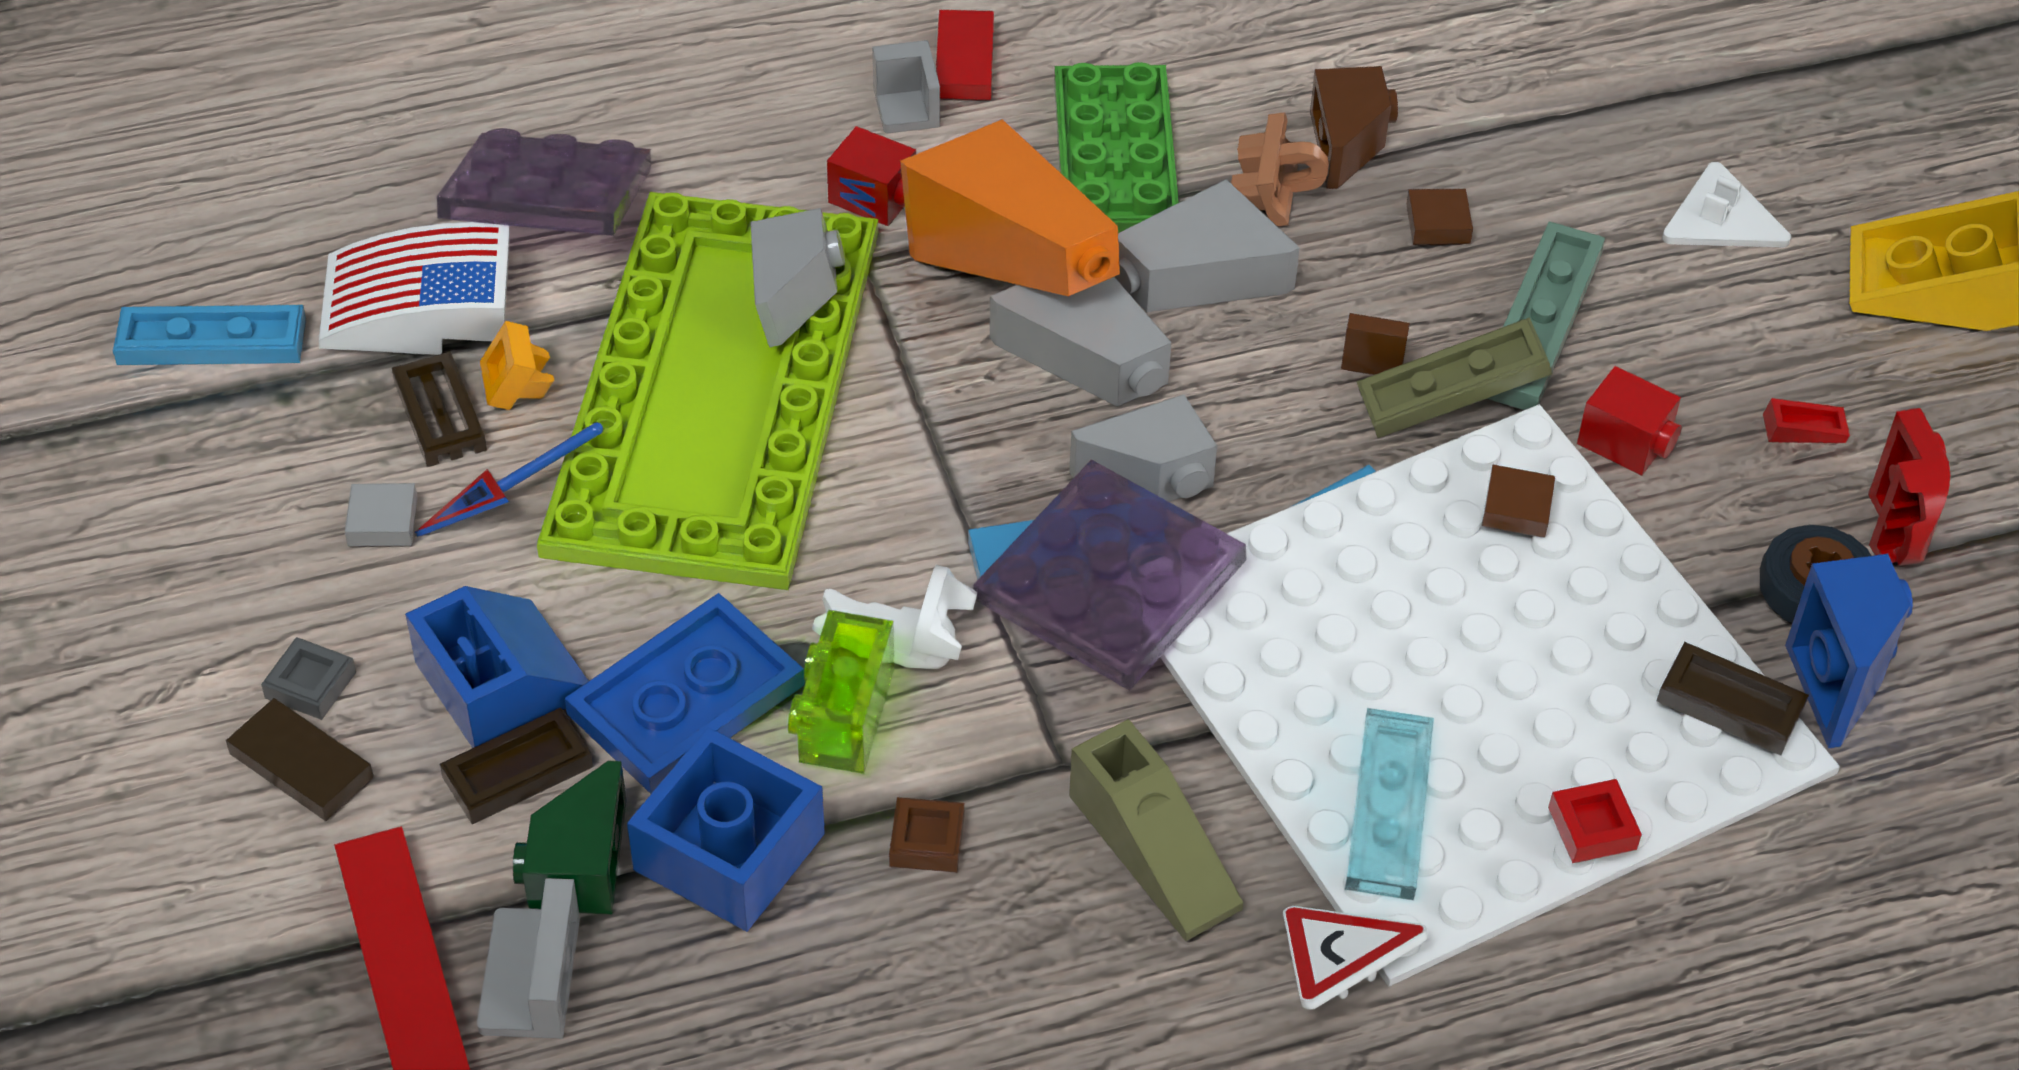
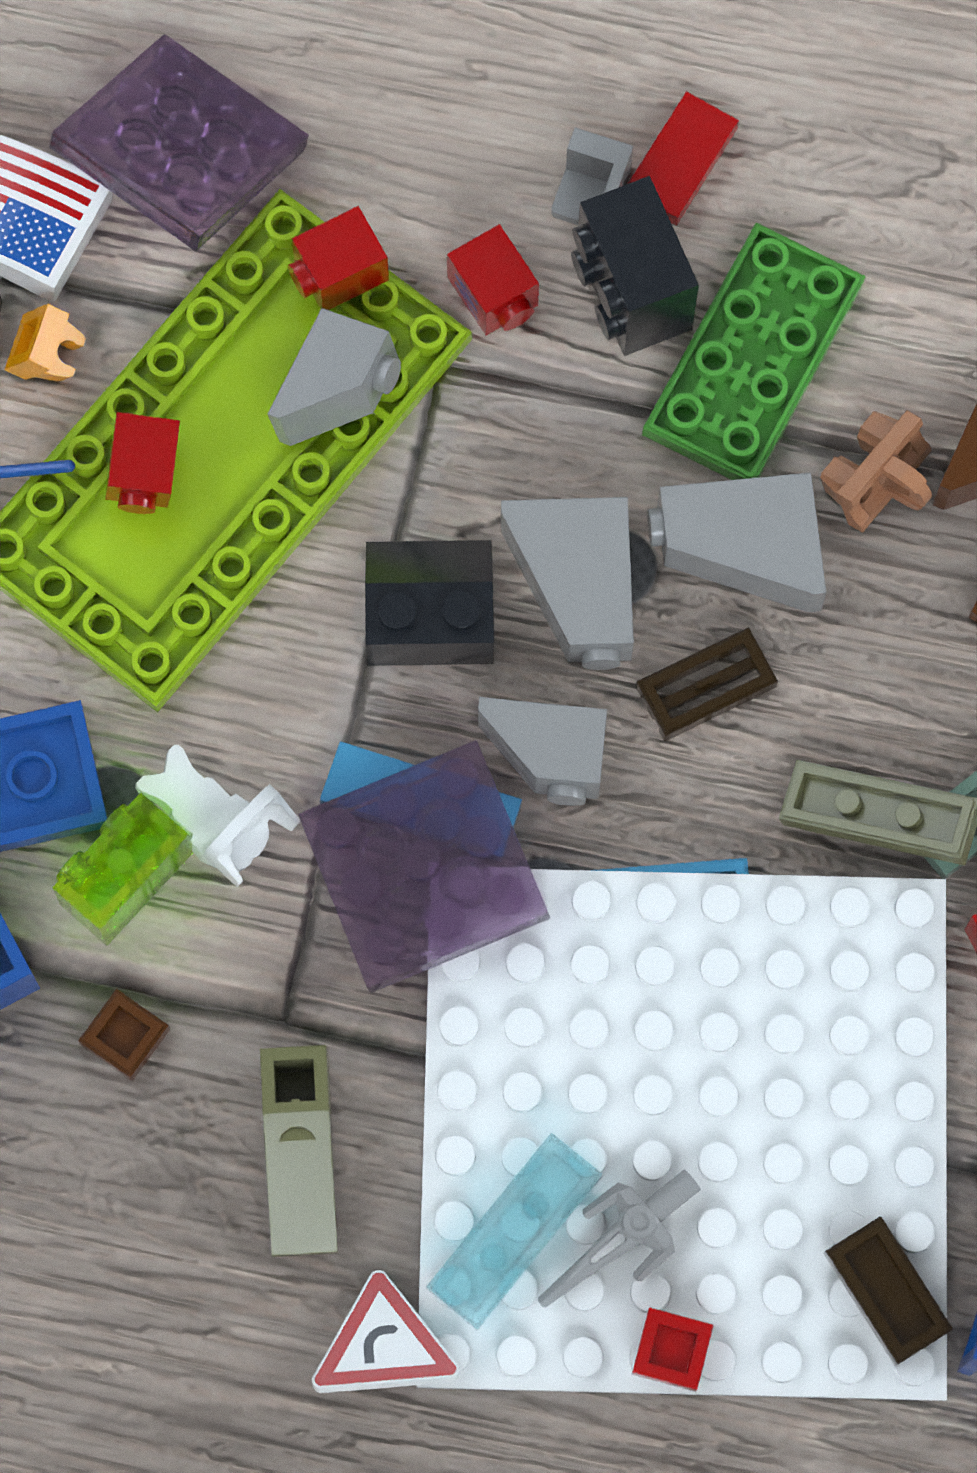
camera: 30 degrees right, 25 degrees up
orange slope [900,119,1120,297] -> none
reddish brown tile [1341,313,1410,375] -> none
reddish brown tile [1482,464,1555,538] -> none
none -> red brick [105,412,180,514]
none -> red brick [288,205,389,310]
none -> black slope [365,540,494,666]
none -> light grey piece [538,1169,701,1307]
none -> black brick [571,176,699,356]
none -> dark brown tile [635,627,778,742]

